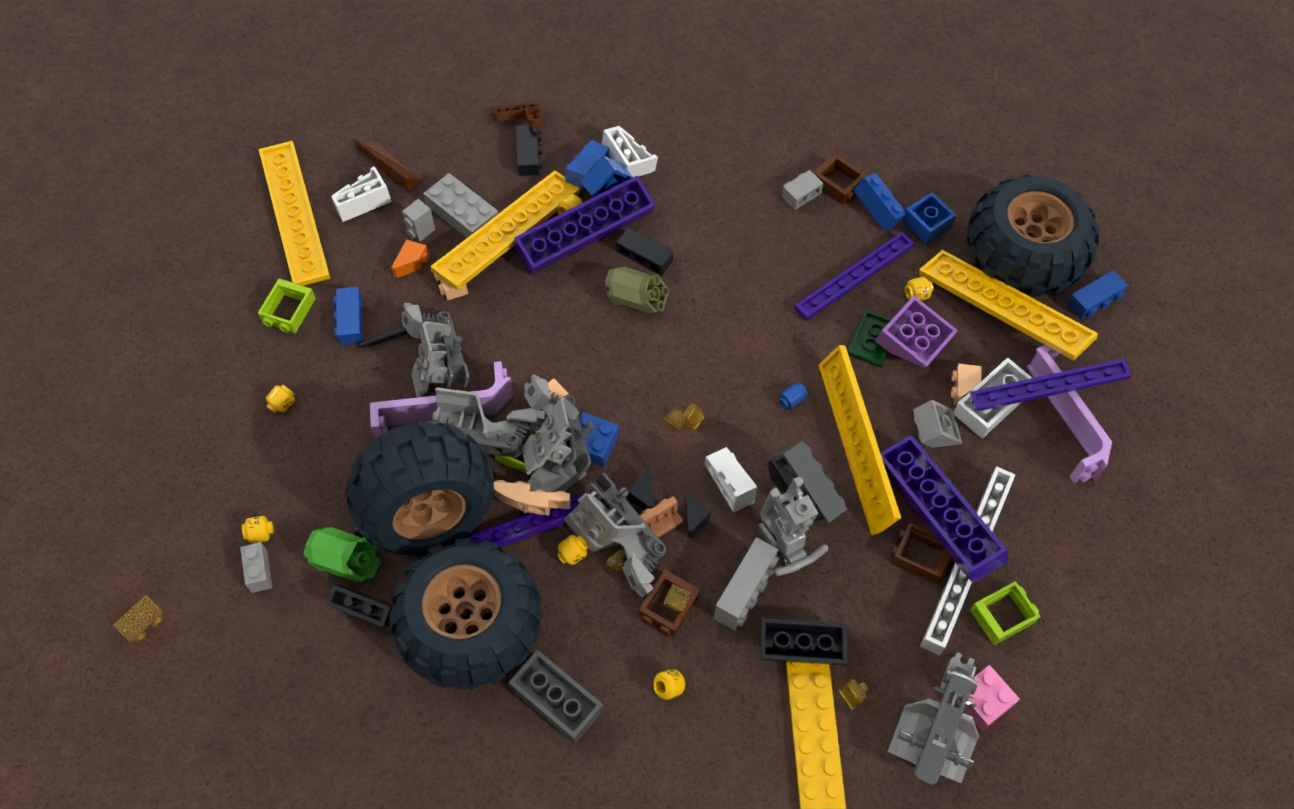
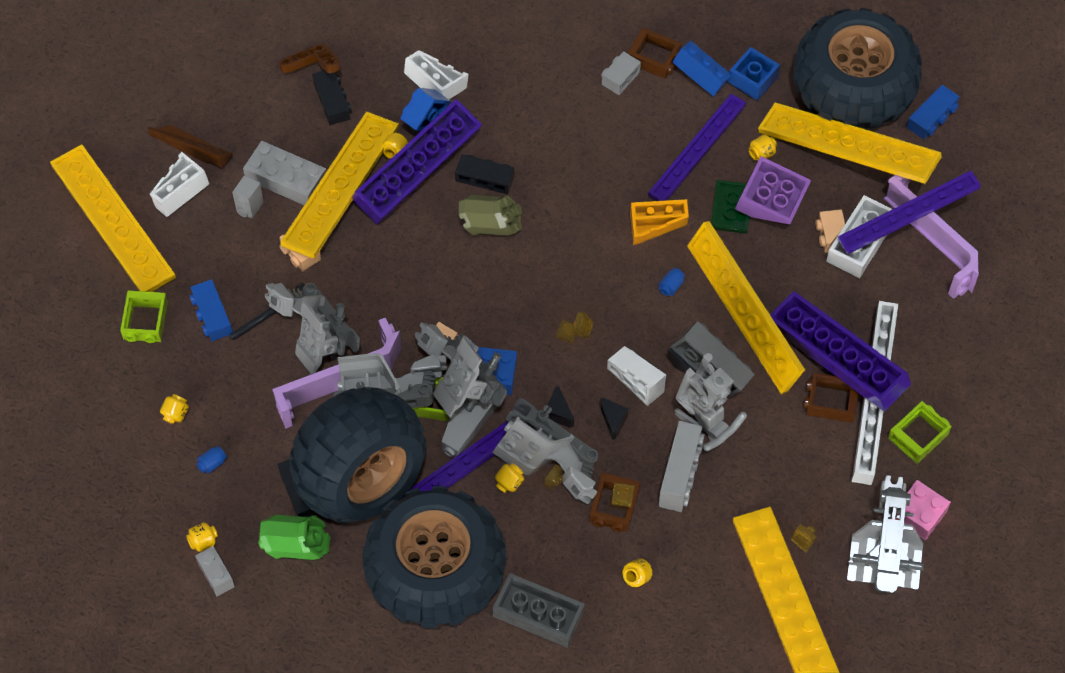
camera: 15 degrees left, 0 degrees up
clear yellow bracket [113,595,164,643] -> none
black brick [326,584,393,627] -> none
orange slope [391,239,429,278] -> none
light nougat slope [494,480,571,515] -> none
blue brick [564,140,609,189] -> none
nougat bracket [639,497,683,538] -> none
black slope [759,618,848,666] -> none
light grey slope [913,400,962,448] -> none
none -> blue brick [196,446,227,474]
none -> light orange wedge [630,199,689,245]

